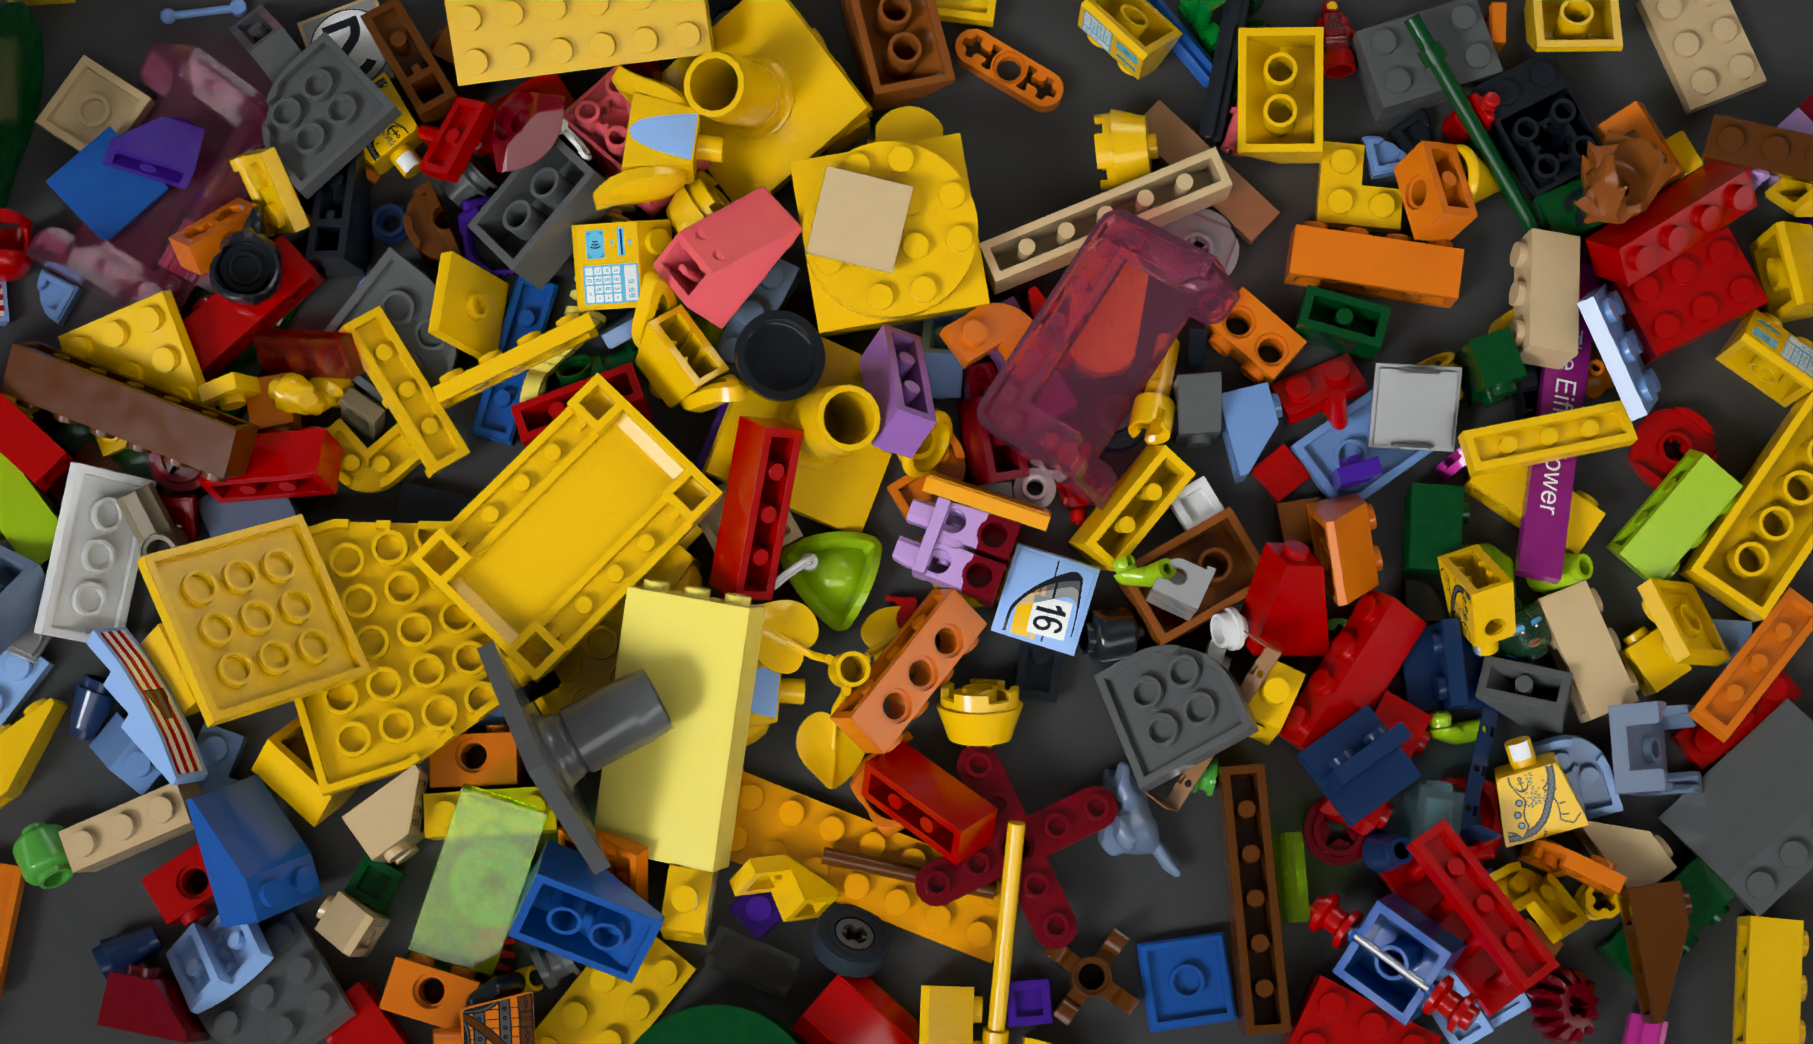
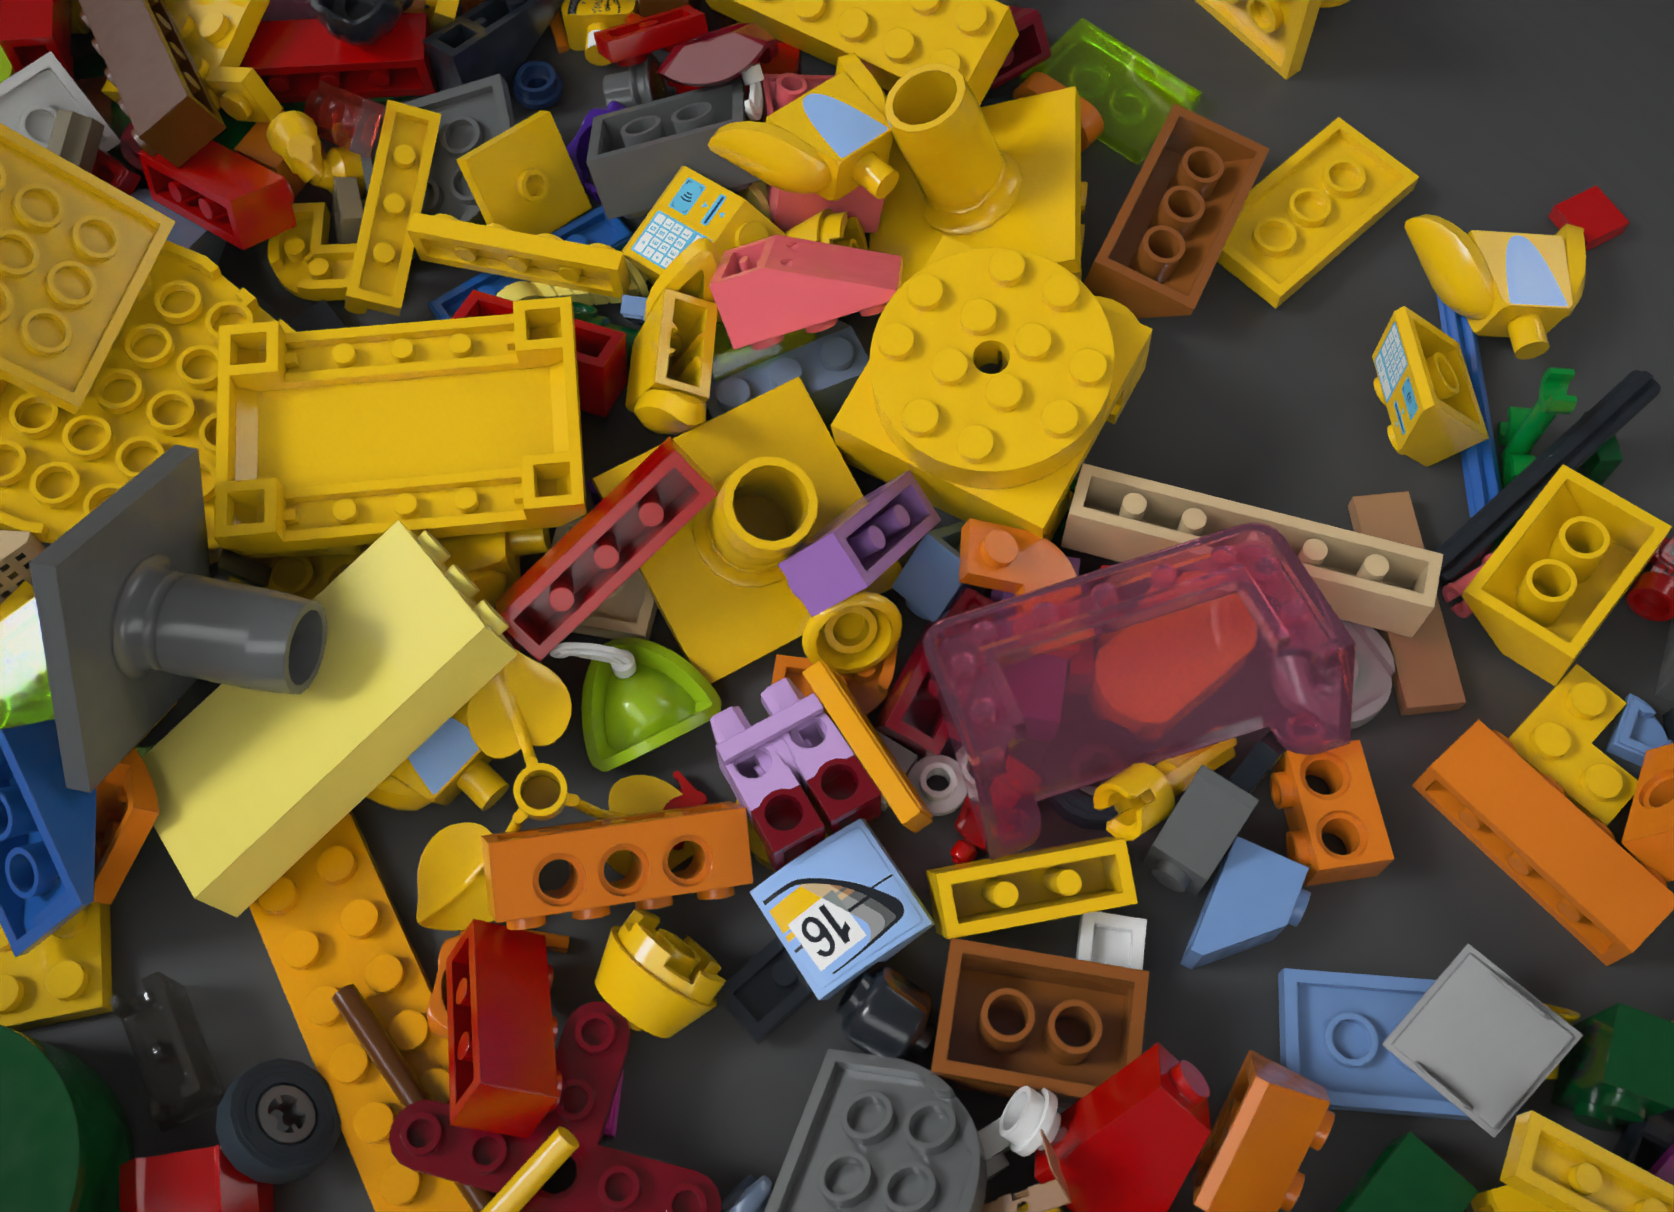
camera: 40 degrees right, 15 degrees down
reddish brown cylinder [403,179,465,270] -> none
yellow torso [660,864,719,945] -> none
dark purple plate [728,892,782,941] -> none
yellow slope [729,854,840,922] -> none
black piece [735,310,825,402] -> none
tan tile [806,166,913,274] -> none
orange beam [955,29,1064,113] -> none
yellow cone [1094,108,1159,190] -> none
lime arm [1112,555,1176,587] -> none
light grey hinge [1145,558,1216,621] -> none
red tile [1250,444,1311,504] -> none
red plate [1270,353,1367,430] -> none
dark orange tile [1275,497,1320,544] -> none
dark green brick [1292,285,1391,361] -> none
dark purple plate [1330,454,1383,492] -> none
dark pink tile [1434,447,1466,482] -> none

